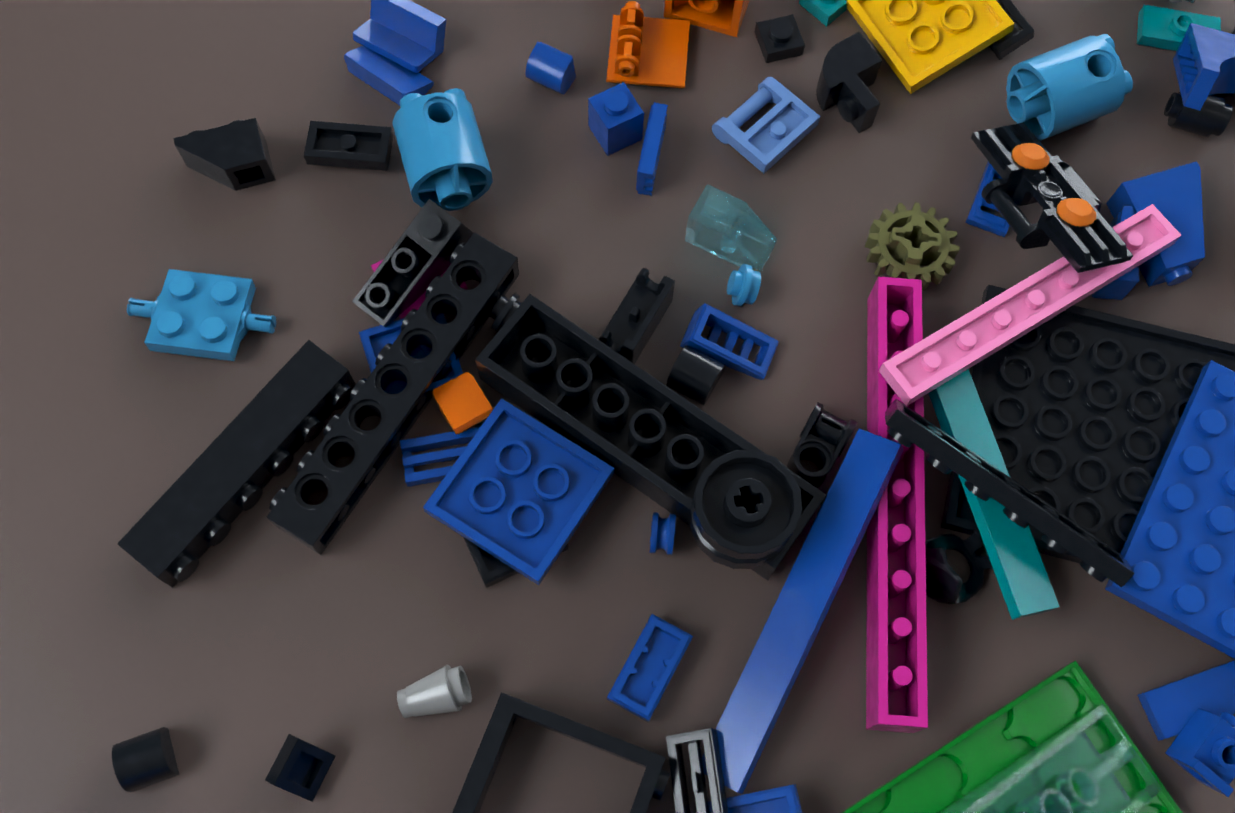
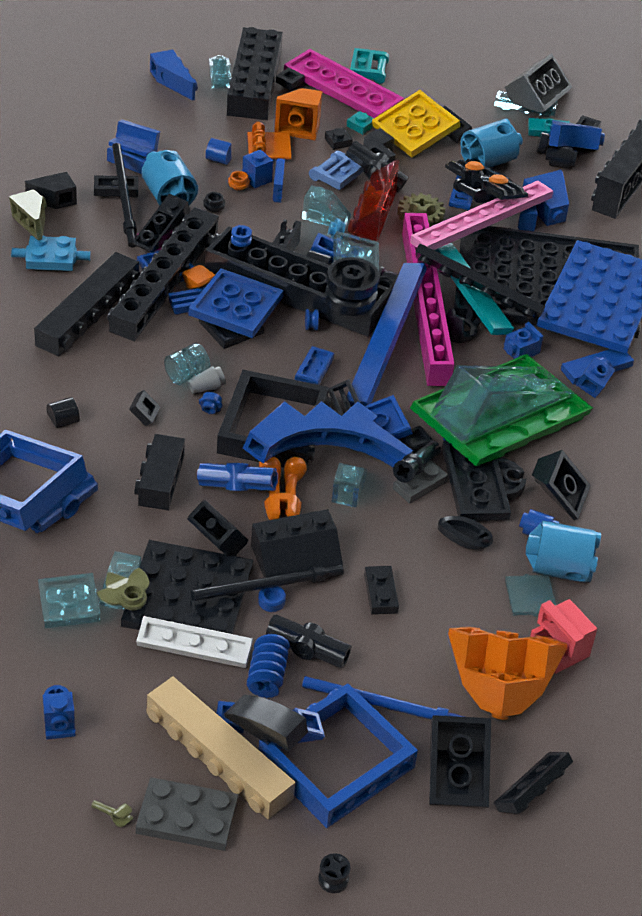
camera: 10 degrees left, 25 degrees down
none -> olive slope [9,189,47,240]
none -> black bar [112,143,137,248]
none -> clear light blue wheel [164,343,210,385]
none -> blue plate [199,392,223,414]
none -> black plate [203,192,225,212]
none -> orange plate [228,171,250,190]
none -> blue bush [231,225,252,247]
none -> clear light blue plate [333,231,379,271]
none -> black piece [345,140,409,193]
none -> clear red slope [348,160,400,247]
none -> blue brick [503,322,543,359]
none -> black tile [536,132,550,154]

